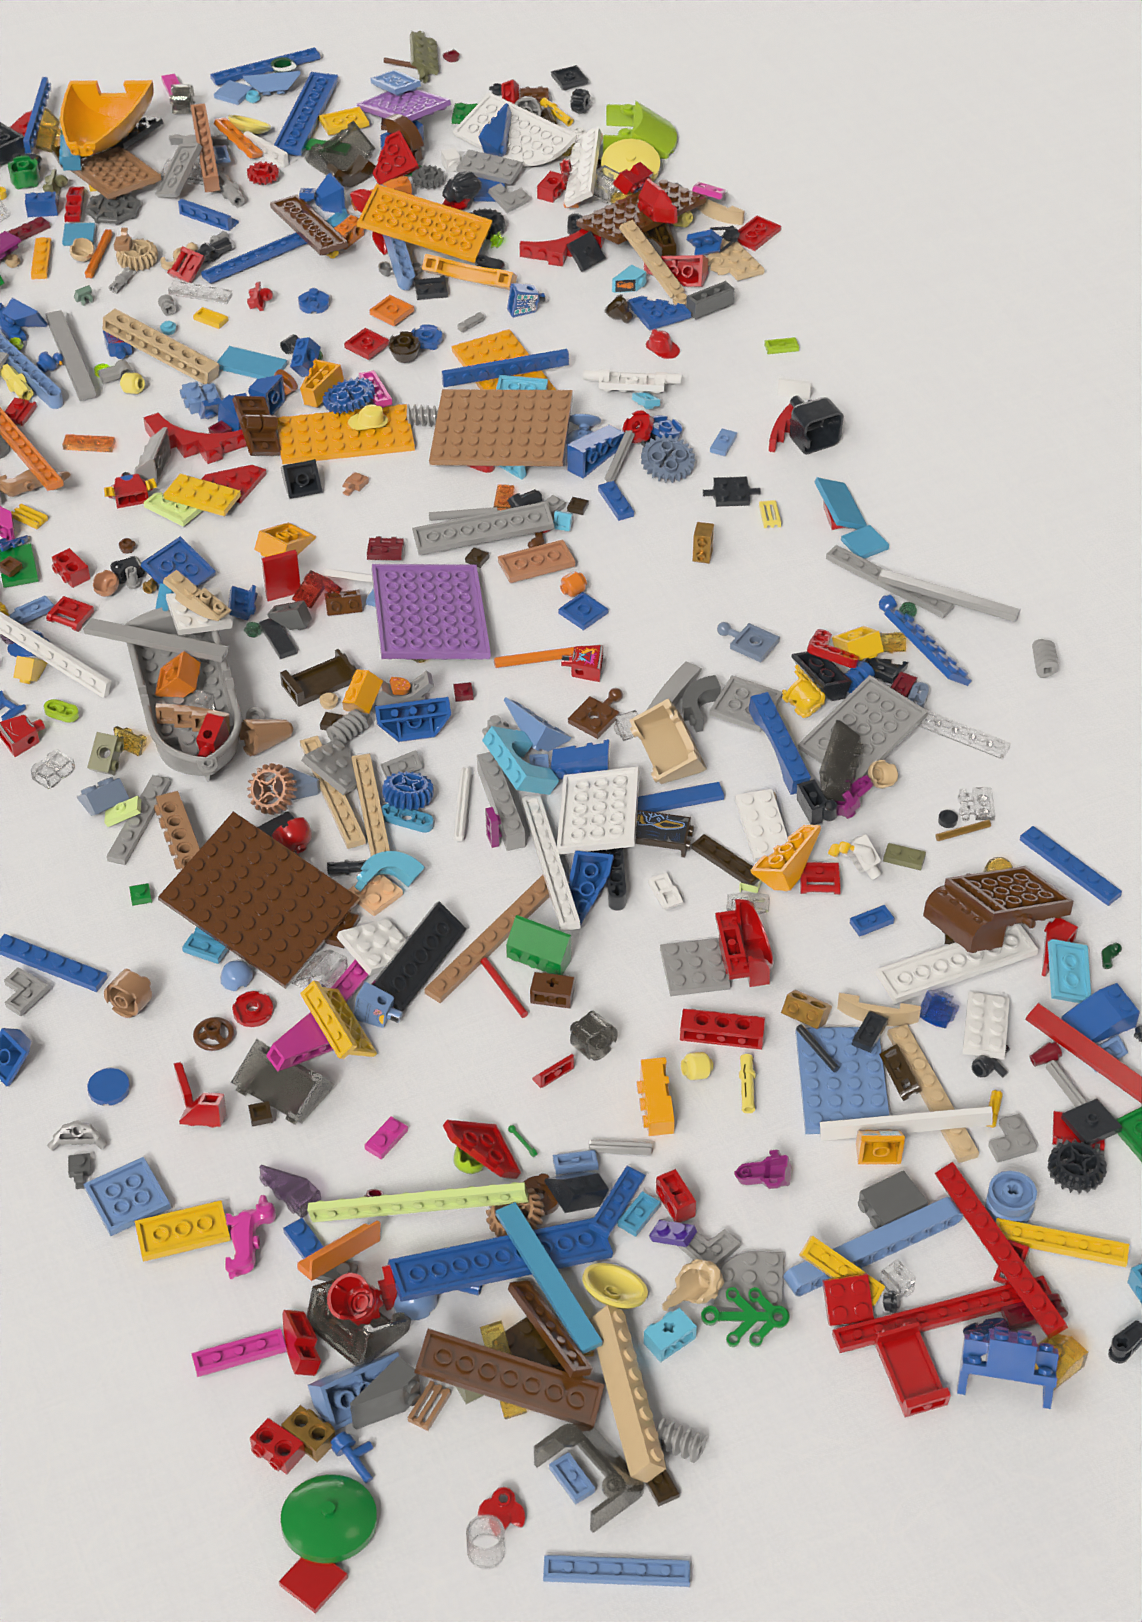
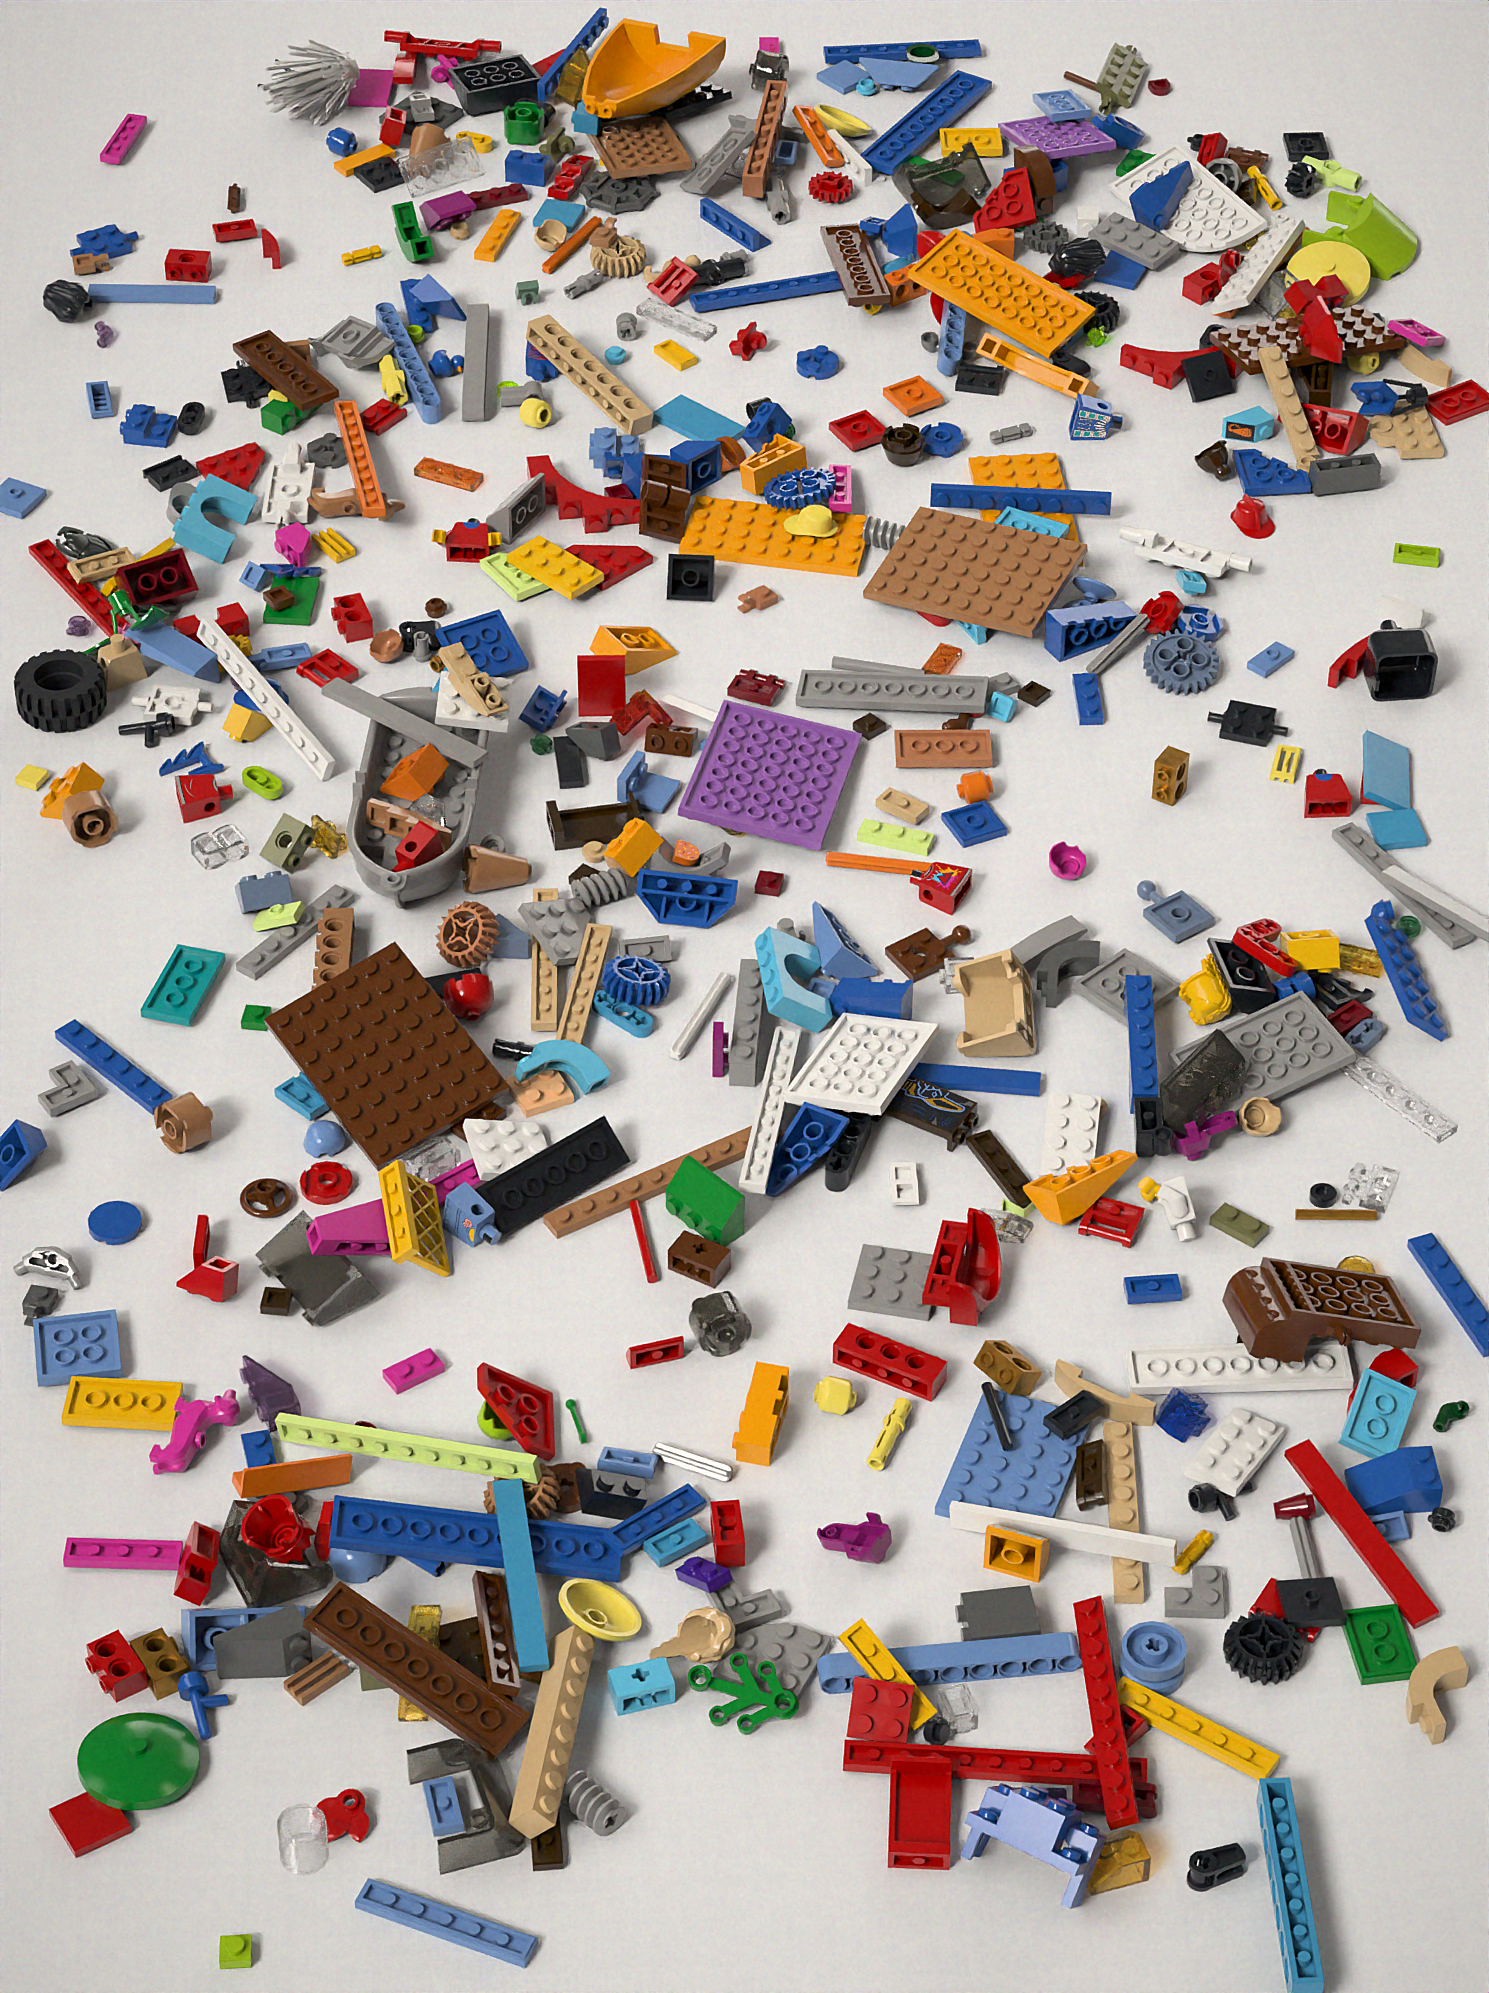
camera: 20 degrees right, 5 degrees down
light grey plate [488,183,530,213] -> none
black piece [507,489,543,508] -> none
none -> teal plate [140,944,226,1027]
none -> medium blue bracket [617,750,680,813]
none -> yellowish green plate [857,819,934,856]
none -> tan plate [875,787,930,825]
none -> dark pink hair [1049,841,1086,880]
none -> blue piece [1091,113,1145,150]
none -> yellowish green piece [1302,156,1362,192]
none -> red torso [1304,769,1352,818]

